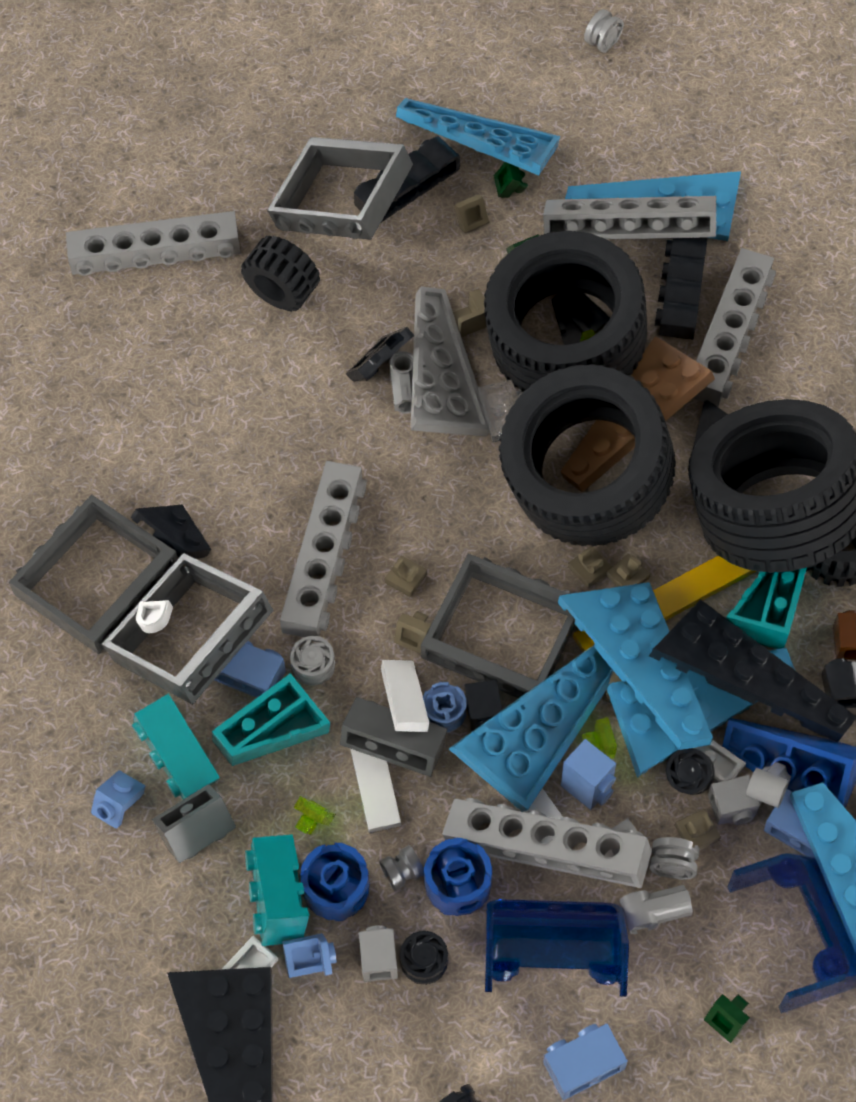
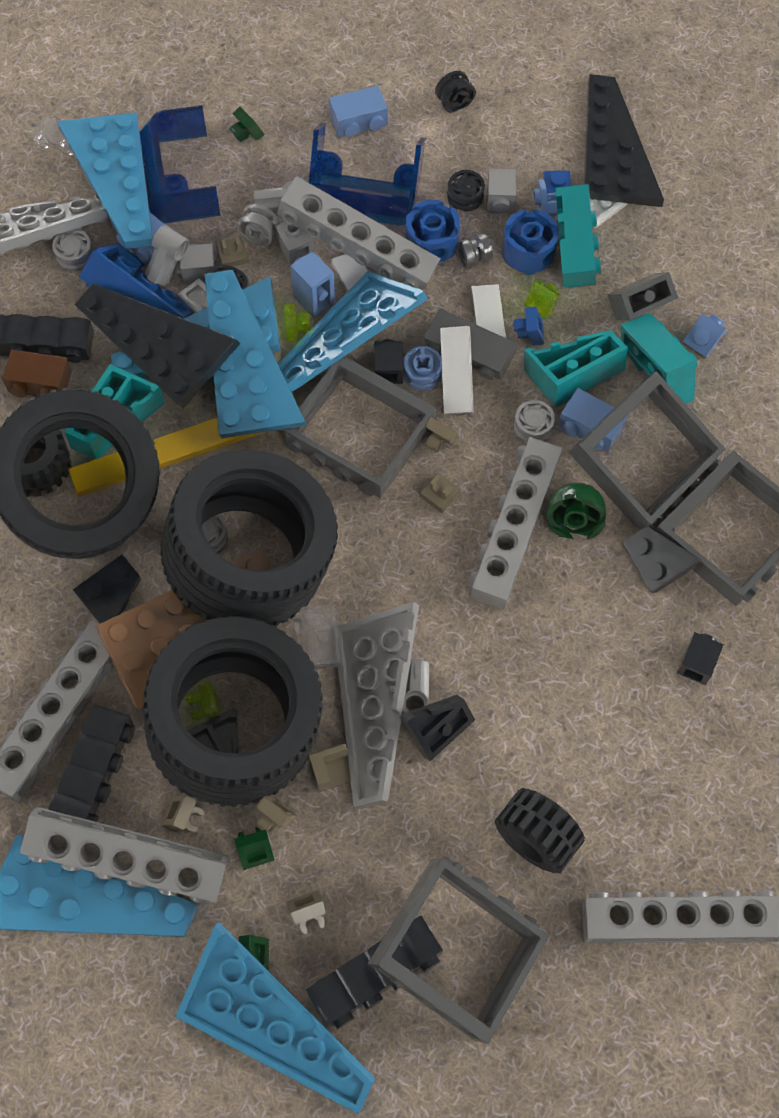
camera: 175 degrees left, 5 degrees up
white tile [136,600,173,633] -> none
none -> blue tile [513,306,544,345]
none -> blue plate [543,171,571,193]
none -> dark green cylinder [546,482,606,540]
none -> black brick [677,632,724,685]

